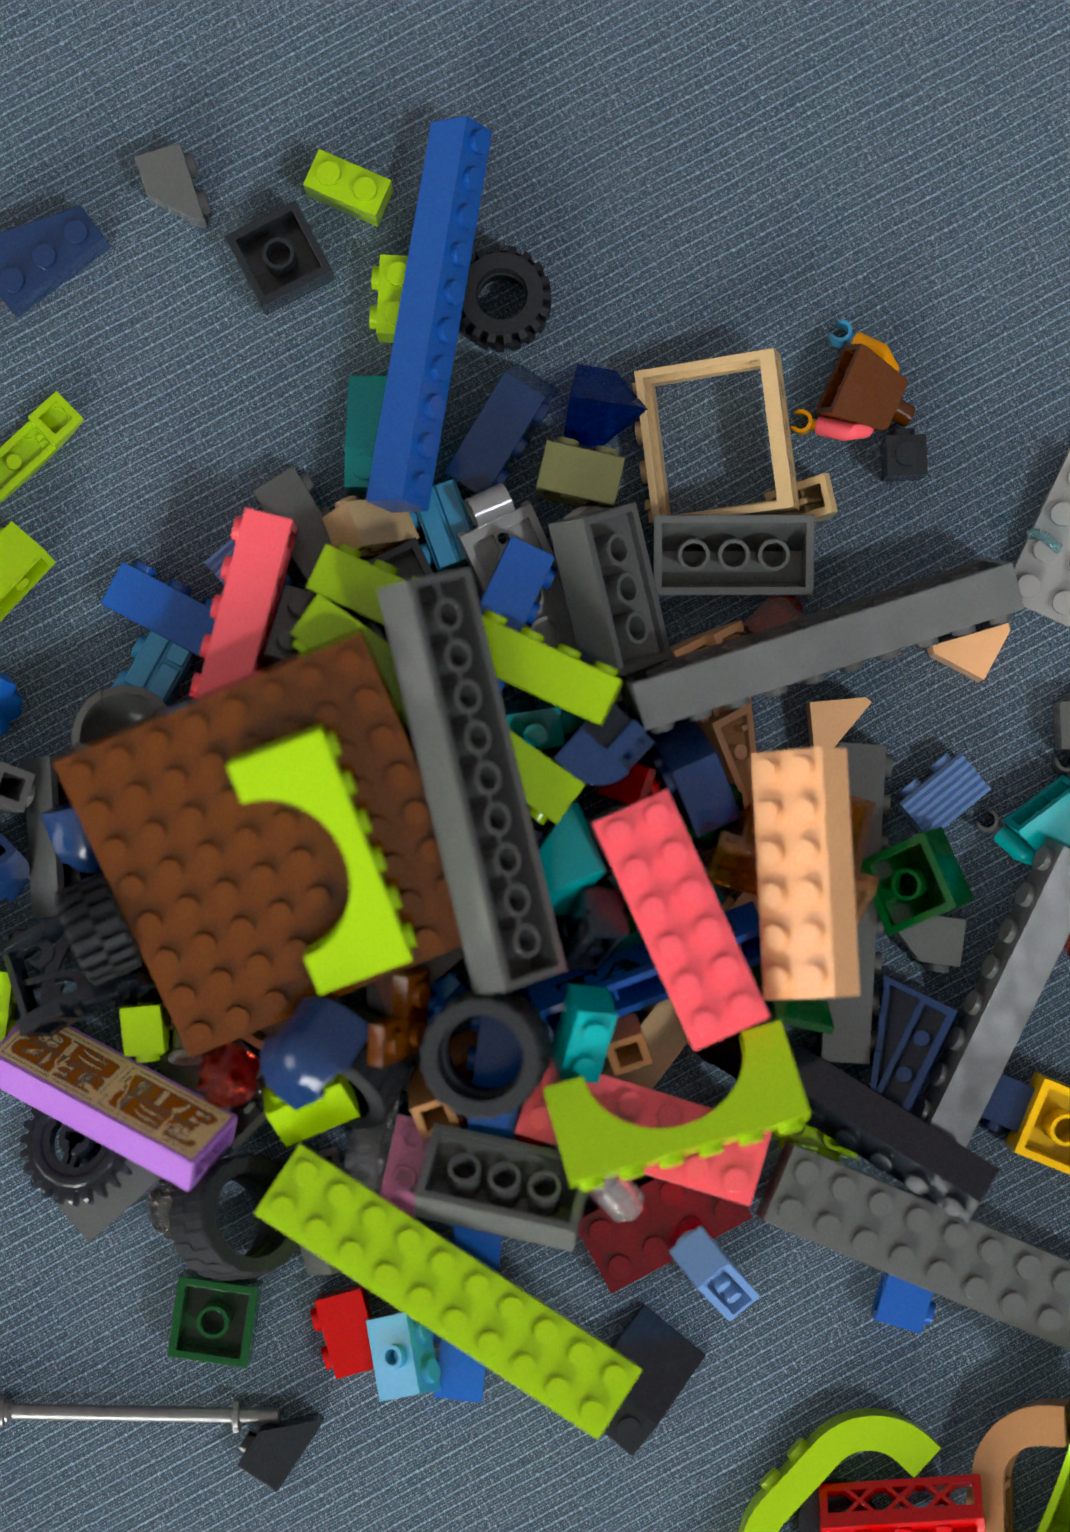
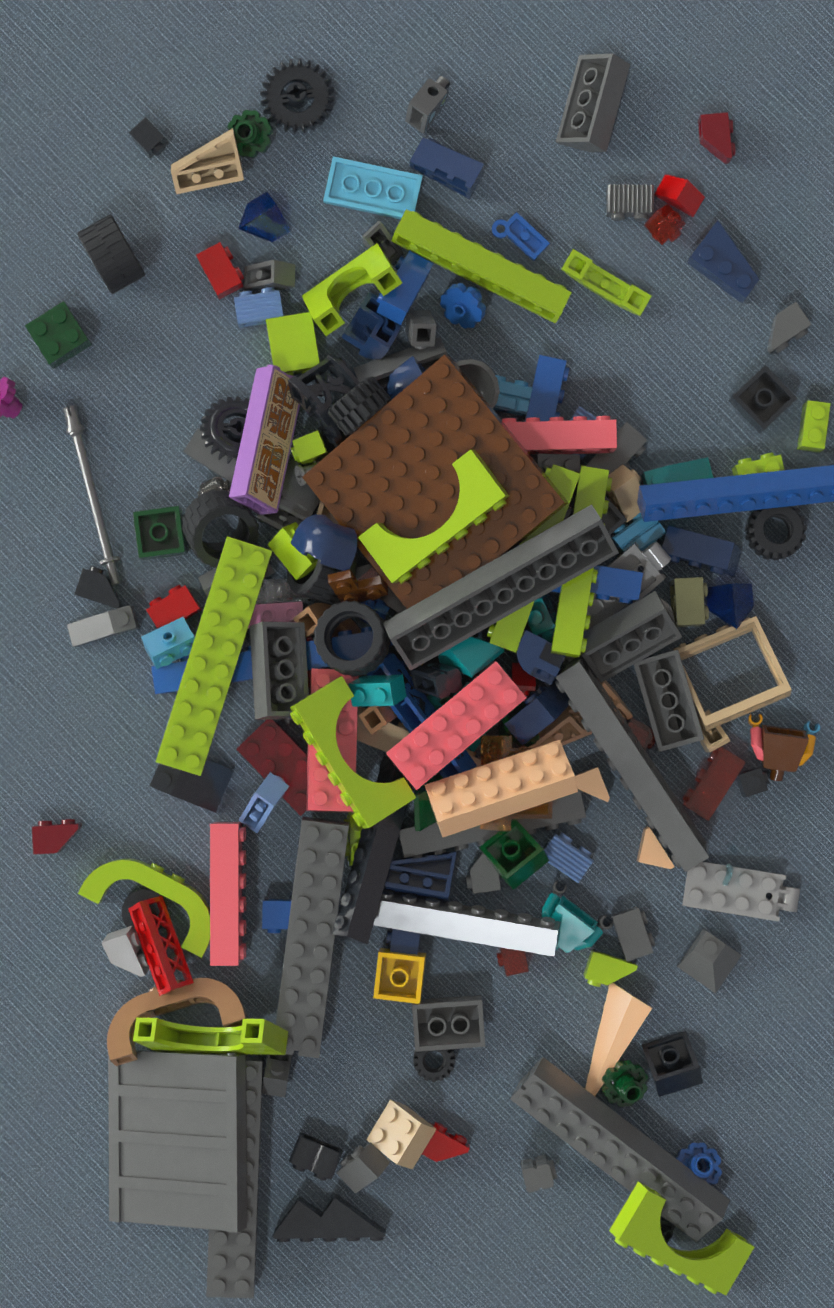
camera: 75 degrees right, 0 degrees up
clear red brick [195,1042,260,1109] -> none
clear brick [589,1175,645,1223] -> none
none -> slope [67,605,140,647]
none -> coral brick [210,822,247,966]
none -> clear red brick [682,747,746,821]

